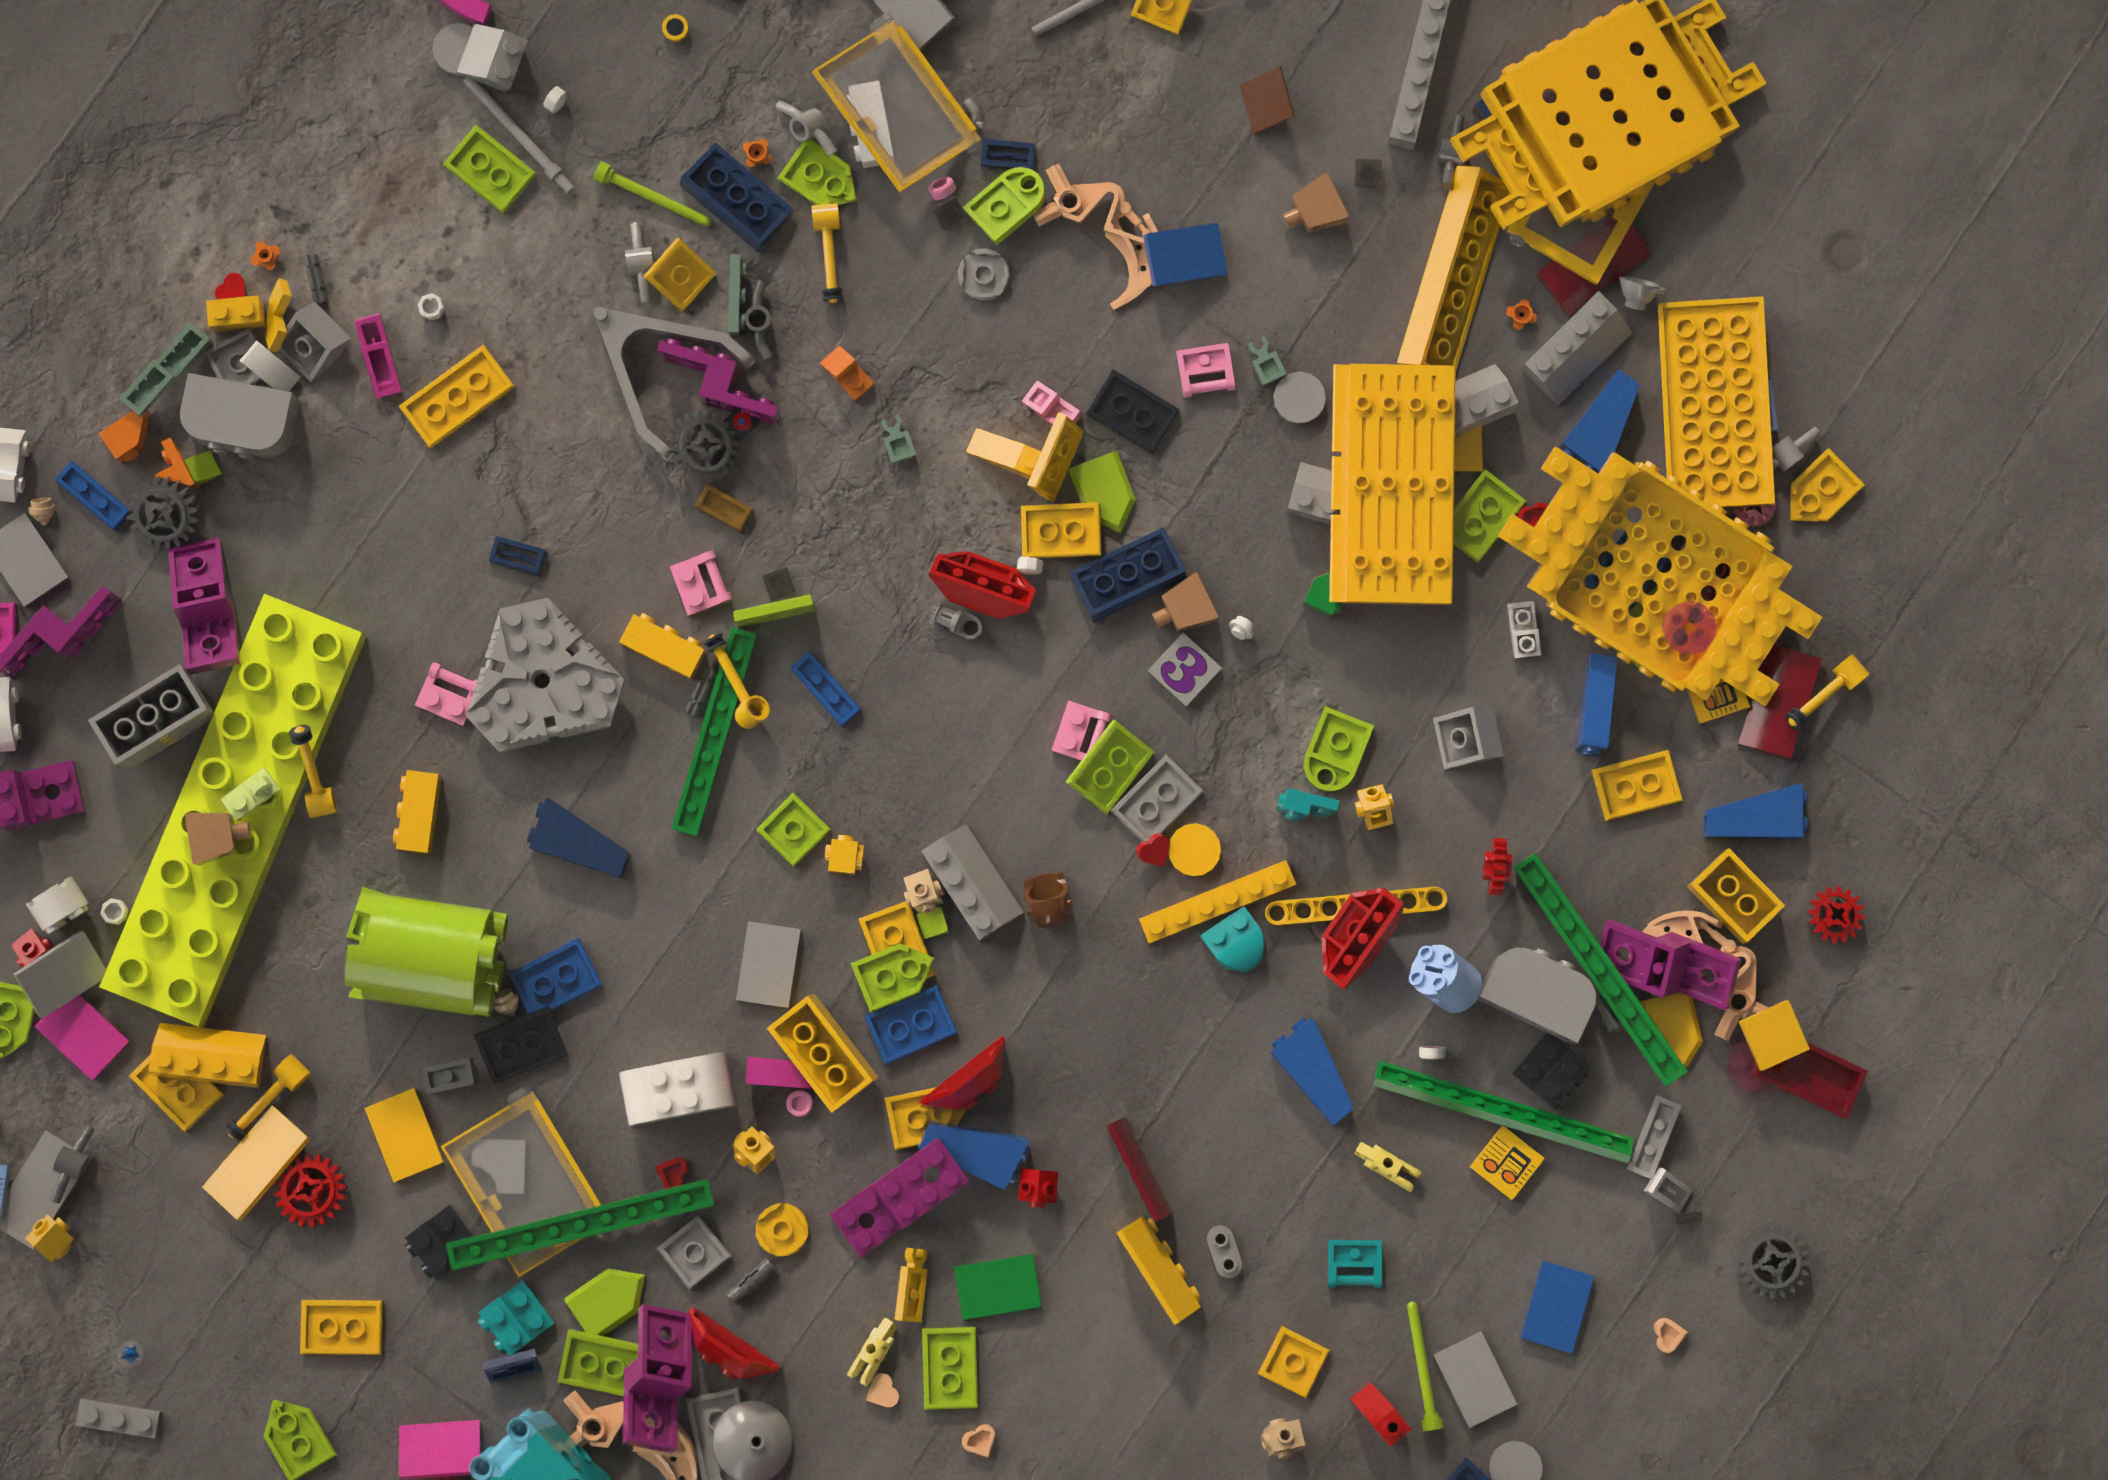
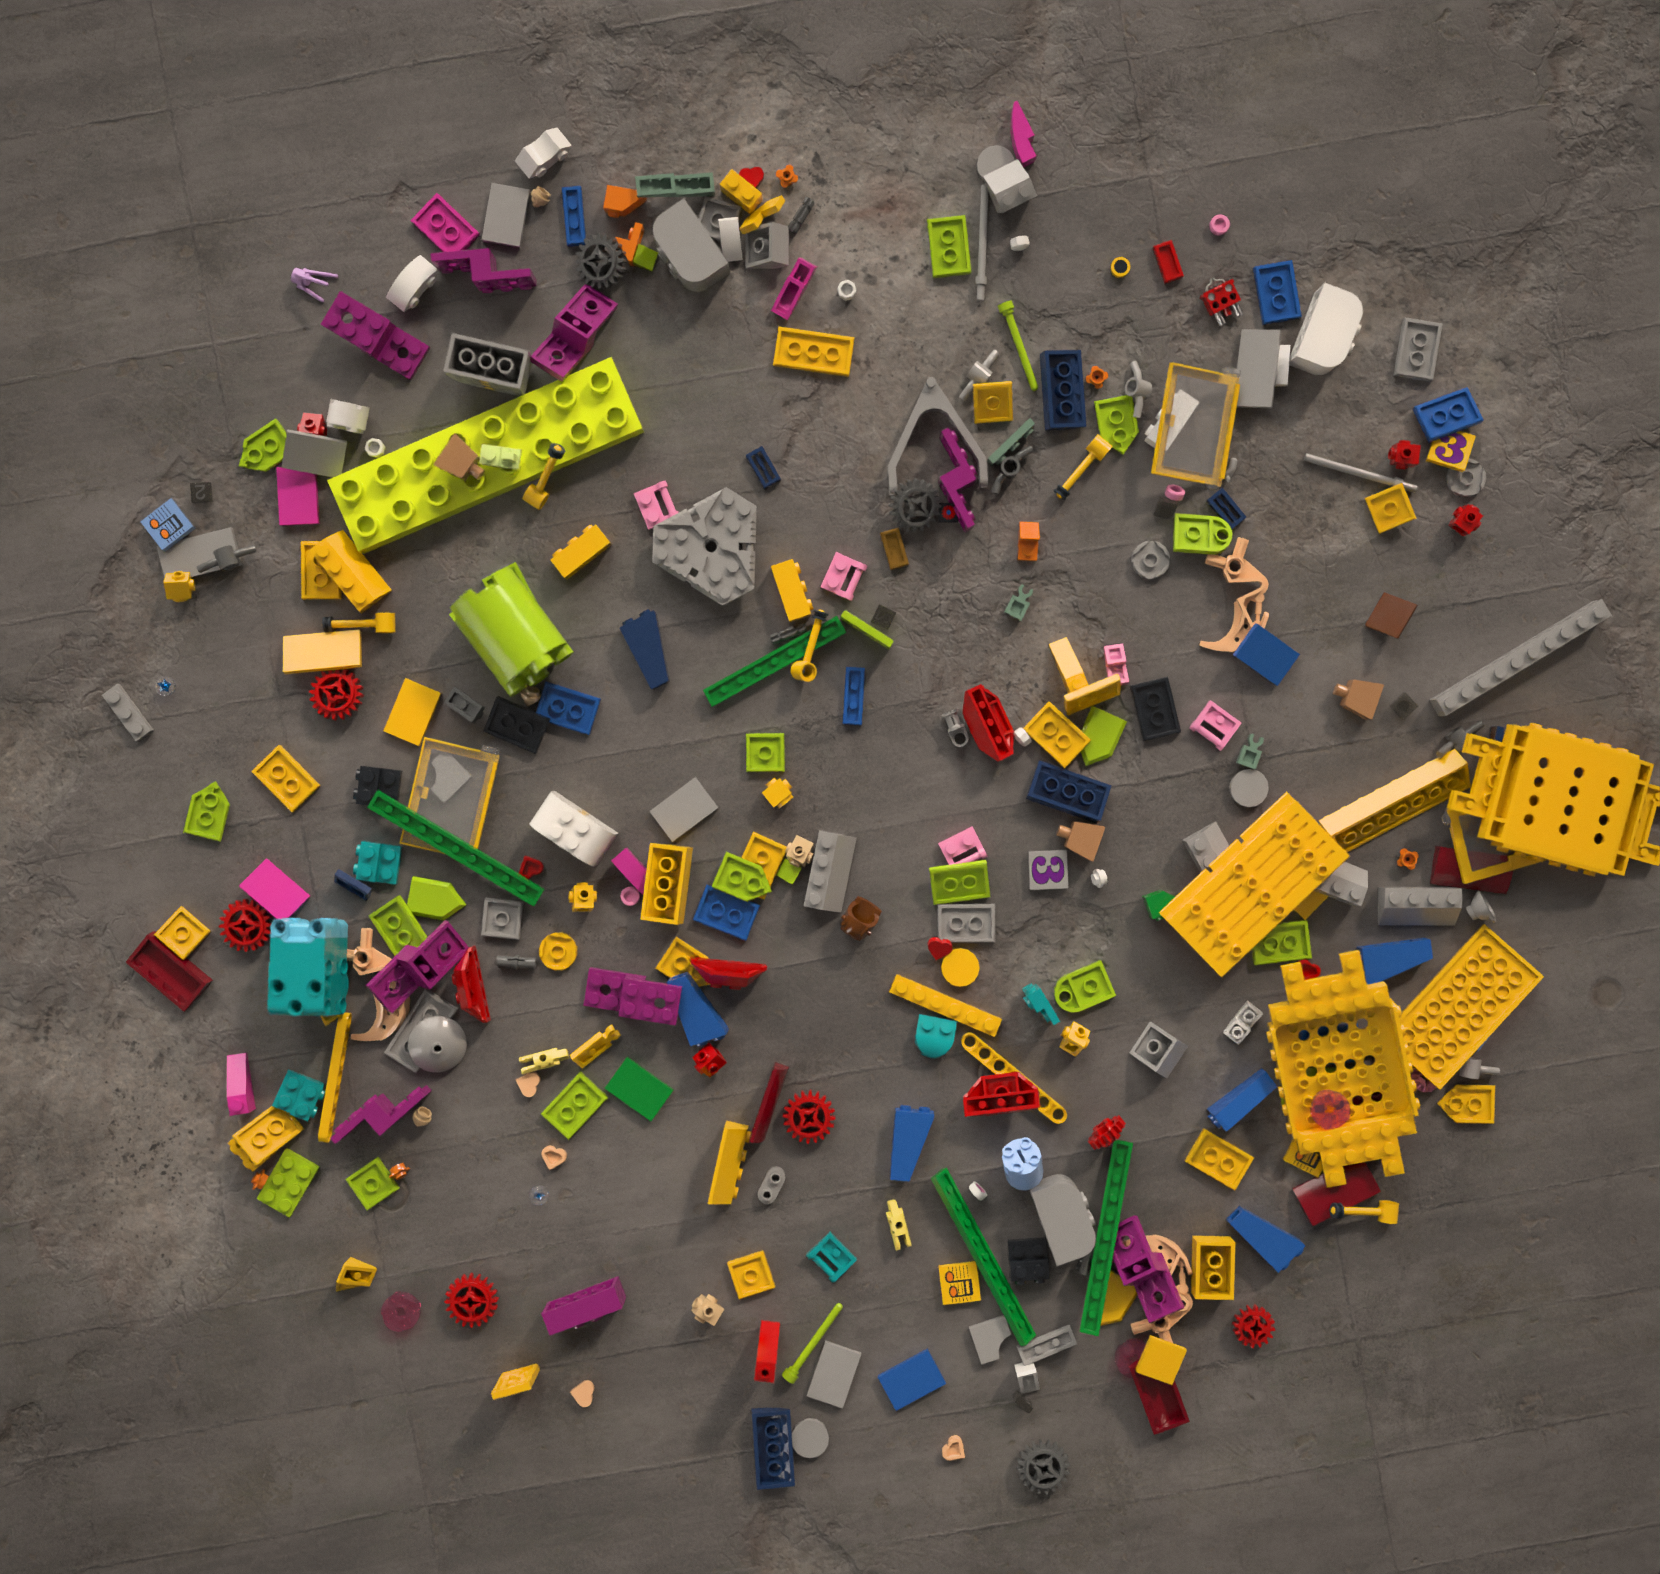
camera: 45 degrees right, 5 degrees up
none -> red gear [783,1089,836,1144]
none -> light grey tile [969,1315,1012,1365]

